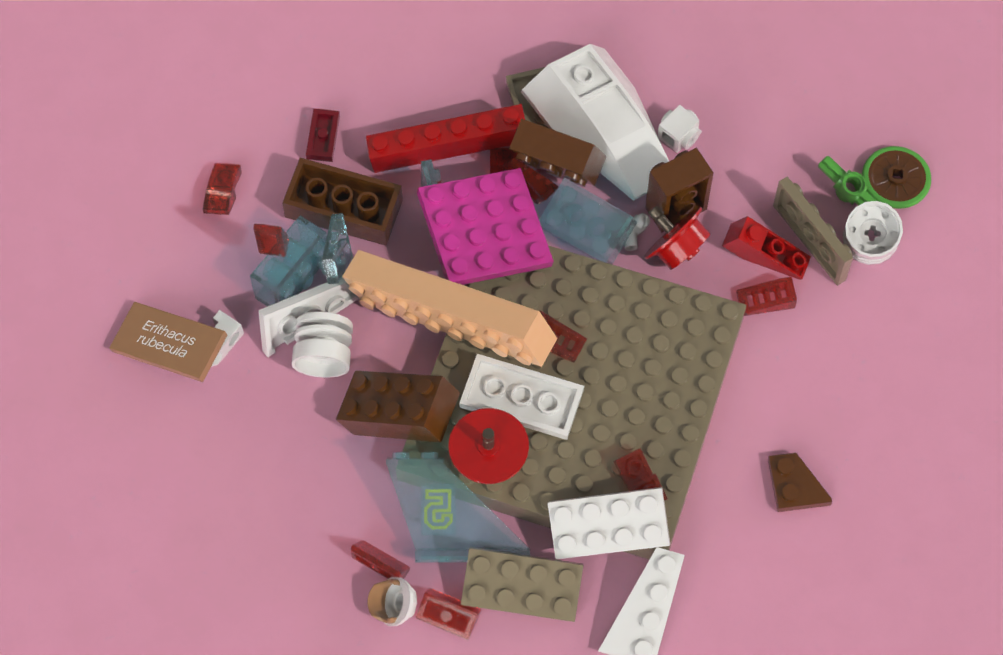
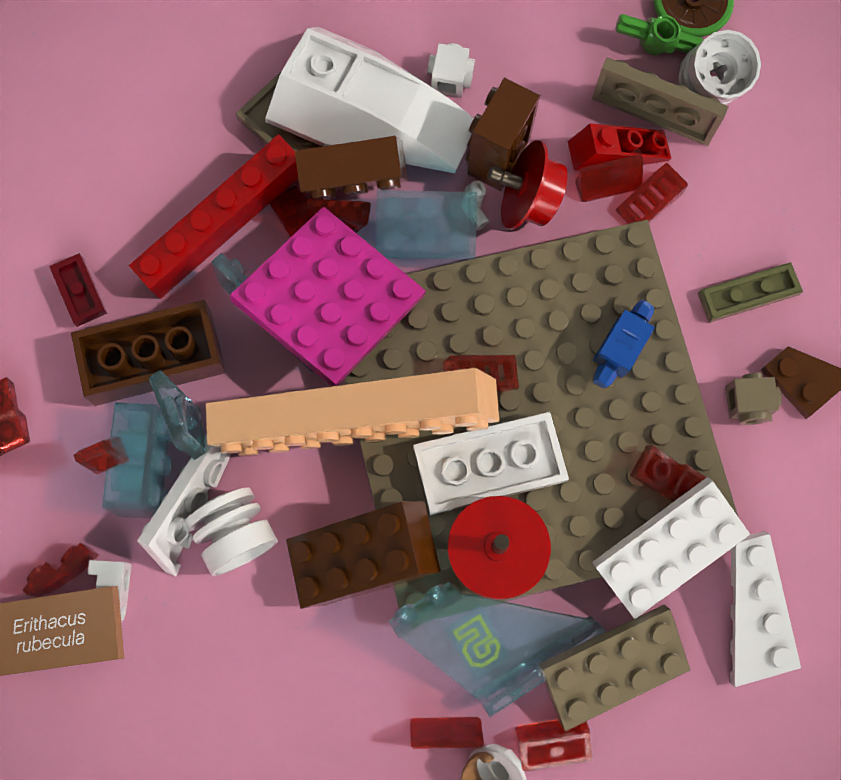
camera: 35 degrees left, 10 degrees up
none -> clear red slope [22,543,99,597]
none -> clear red slope [575,154,643,202]
none -> blue piece [592,300,655,389]
none -> olive tile [698,262,803,323]
none -> dark tan brick [725,373,782,425]

